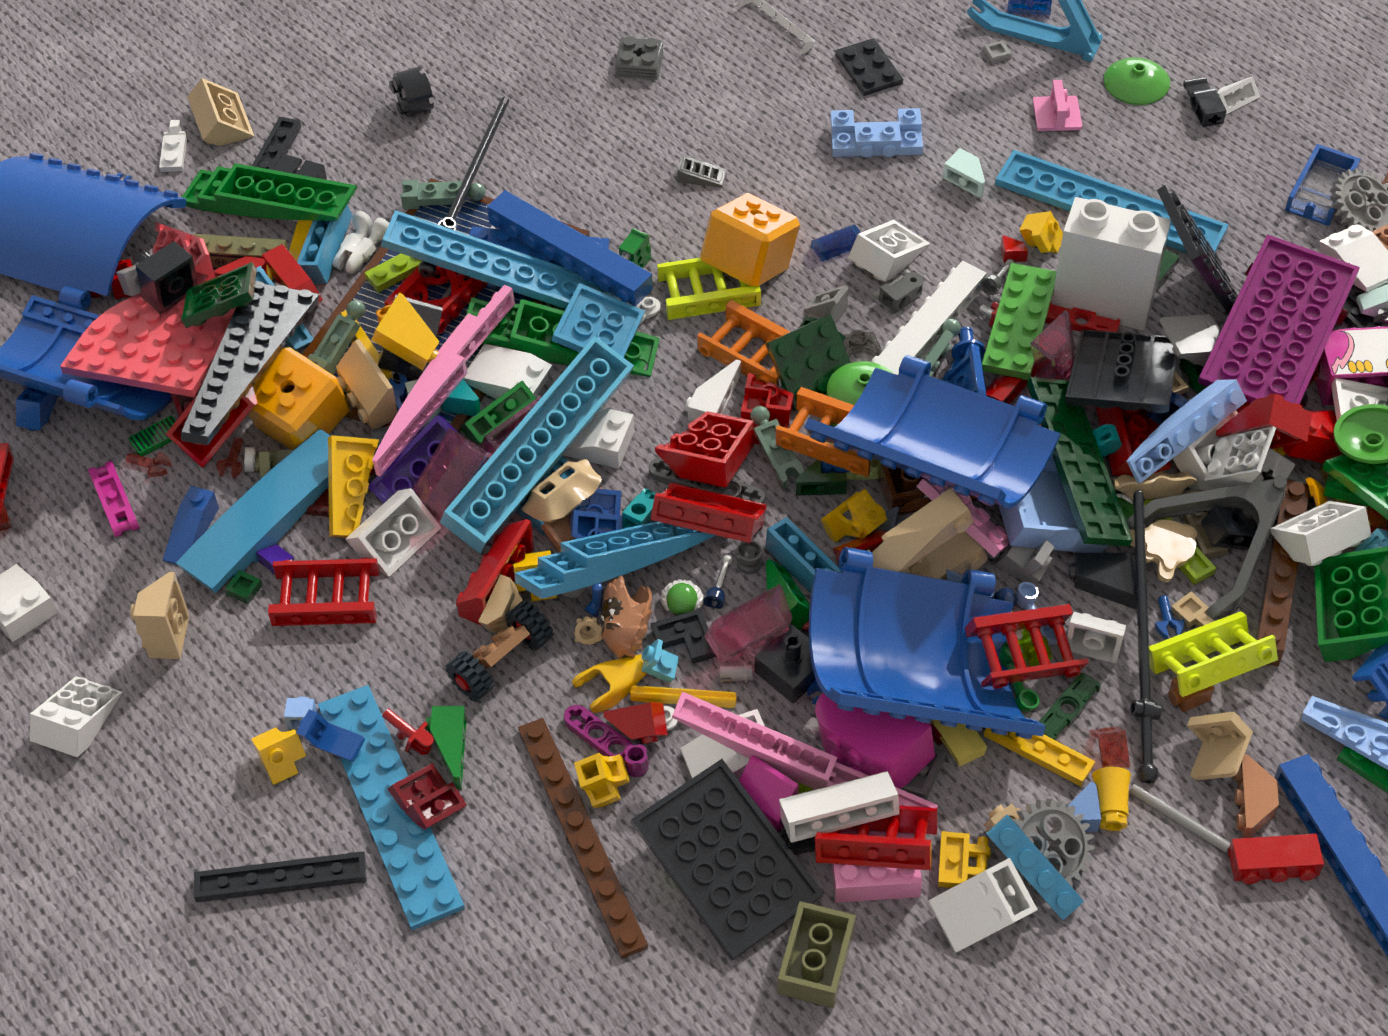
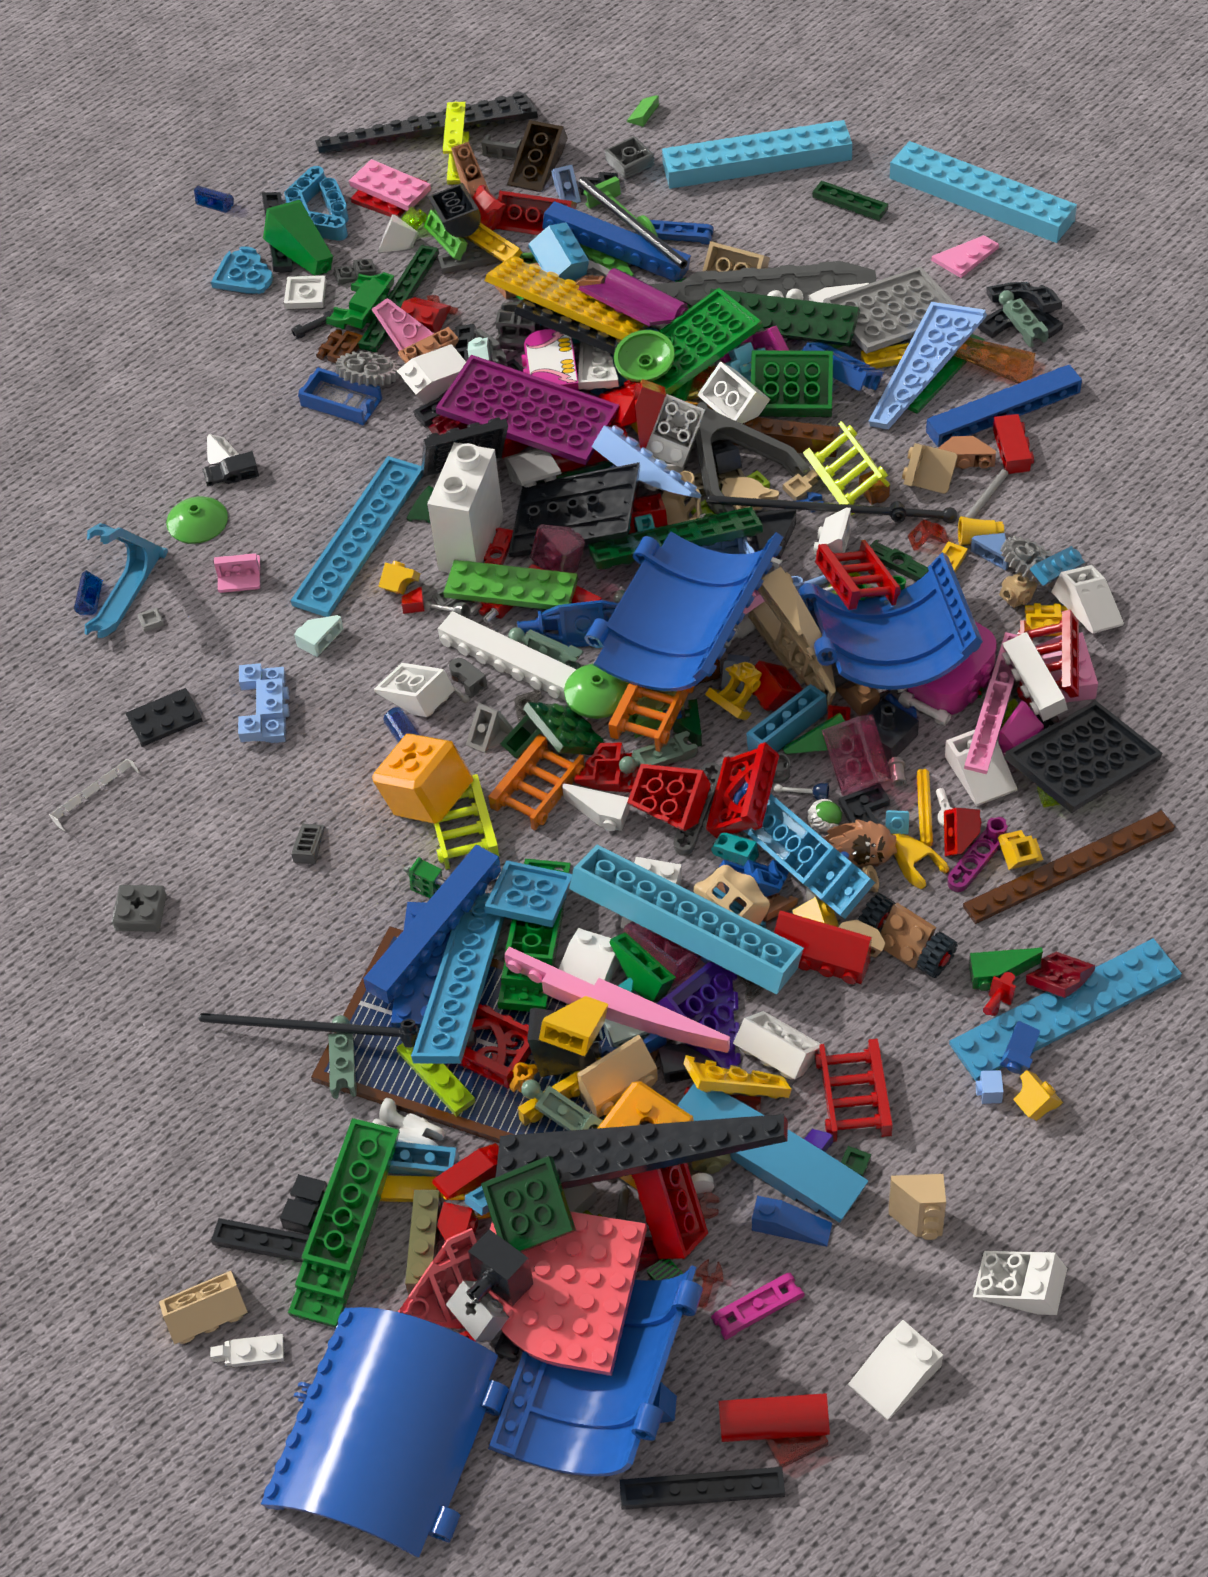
camera: 90 degrees left, 0 degrees up
black plate [194,851,367,902] -> none
black brick [389,66,434,117] -> none
clear pink slope [412,428,493,515] -> none
olive brick [777,901,856,1008] -> none

